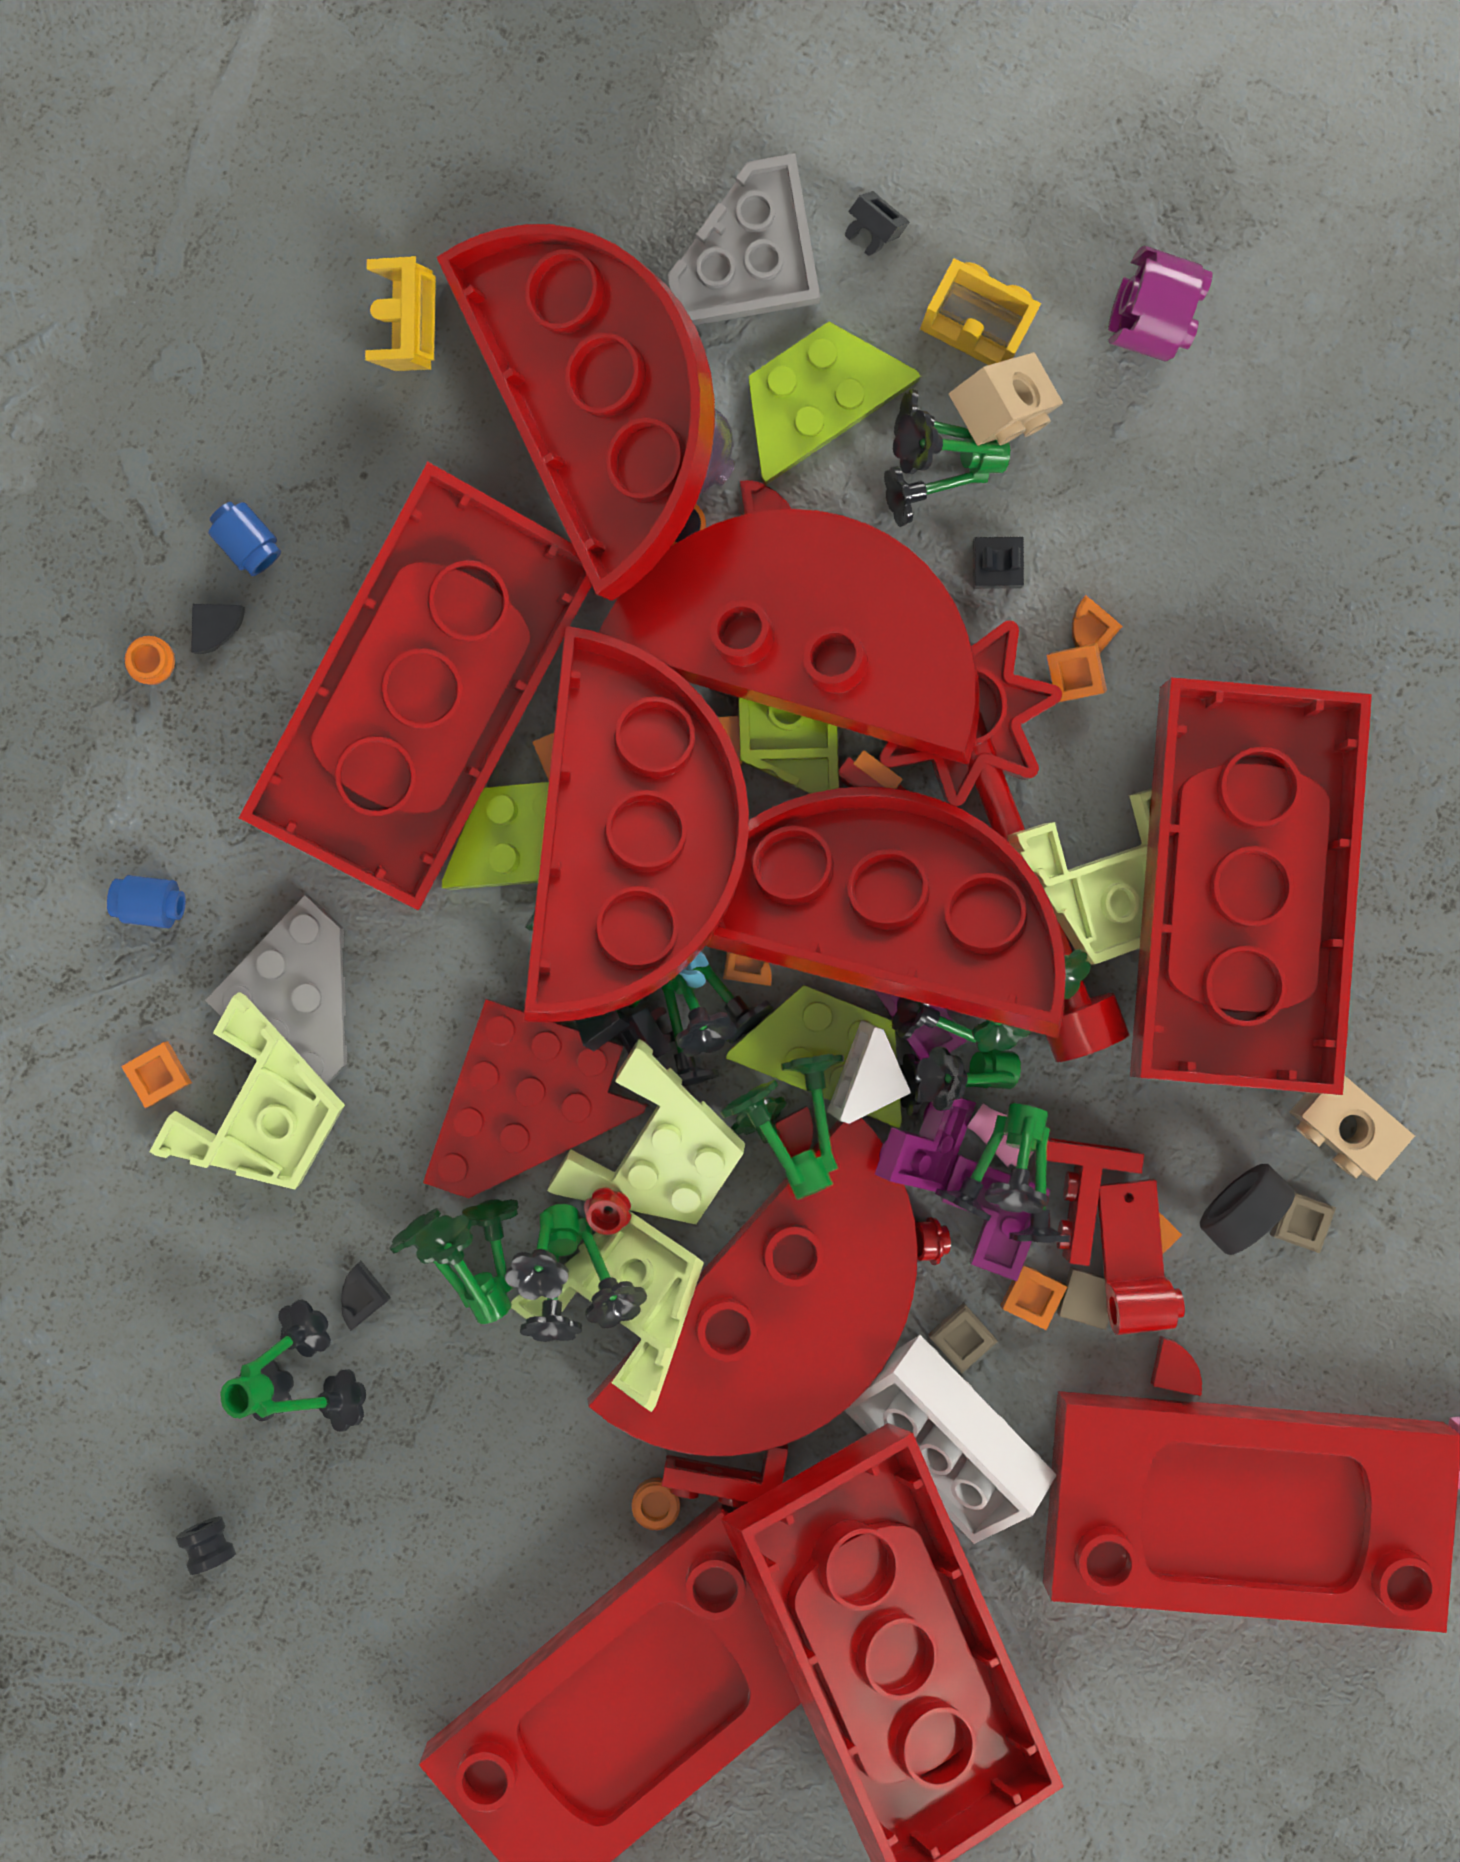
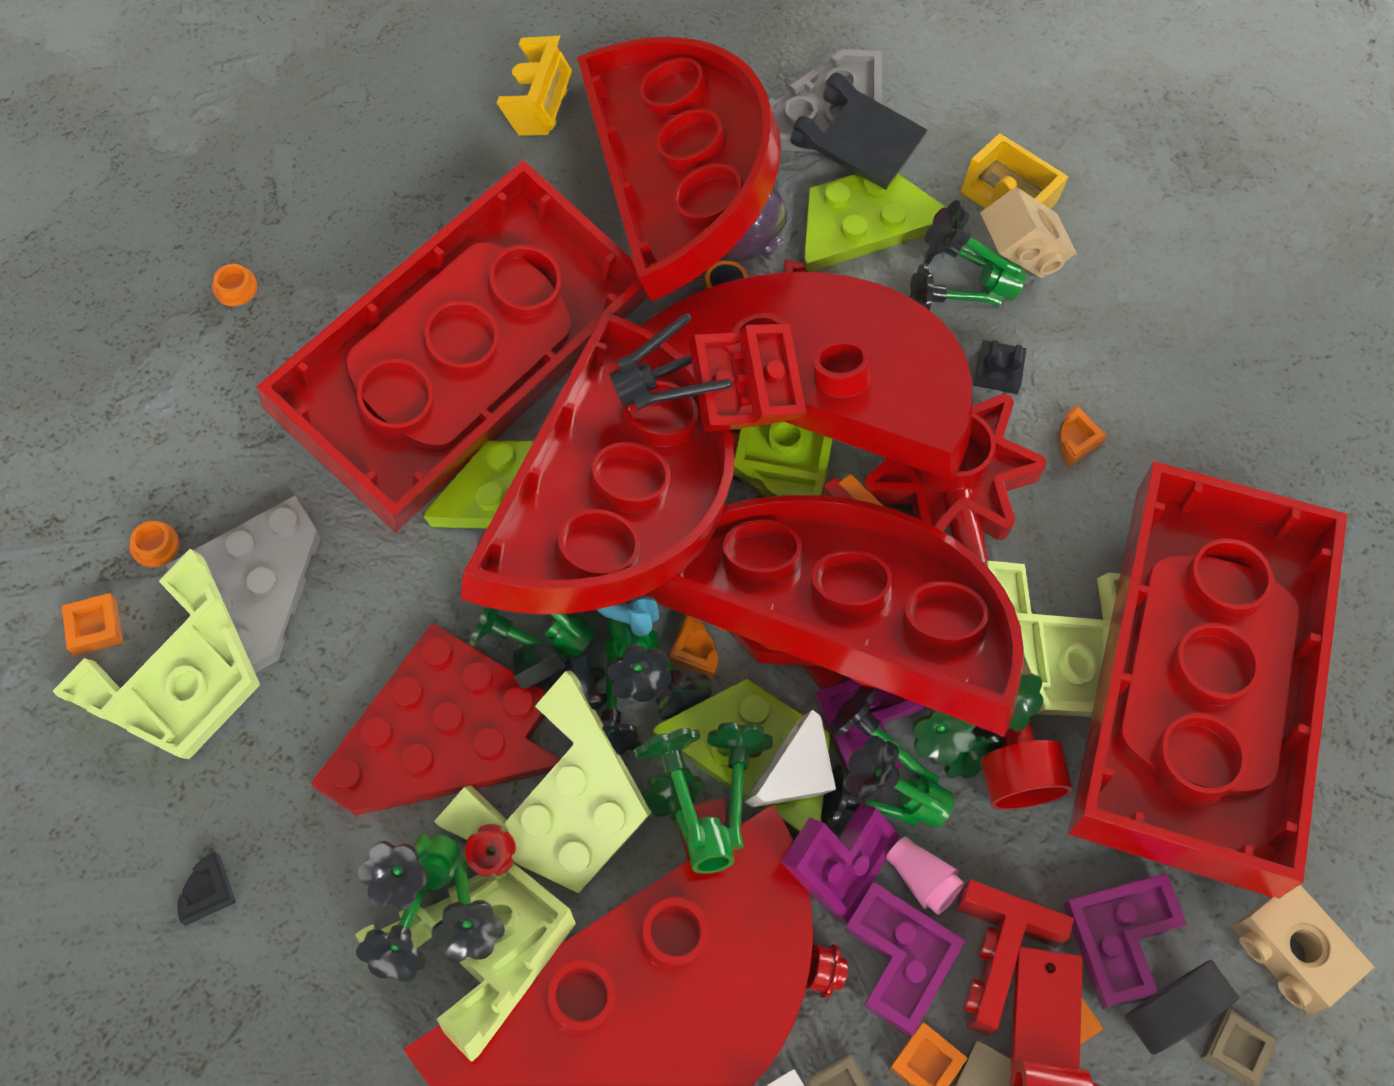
camera: 10 degrees right, 25 degrees down
blue brick [107,875,186,929] -> none
black tile [191,604,245,654] -> none
blue brick [208,502,281,576] -> none
black plant [220,1299,366,1432] -> none
plant [389,1199,519,1324] -> none
black tile [845,191,910,256] -> none
plant [934,1103,1071,1243] -> none
orange tile [1046,643,1107,702] -> none
magenta brick [1108,245,1213,362] -> none
none -> orange plate [129,521,180,568]
none -> black plant [610,313,733,410]
none -> red slope [688,324,807,432]
none -> black flag [790,73,928,190]
none -> magenta plate [1063,873,1187,1009]

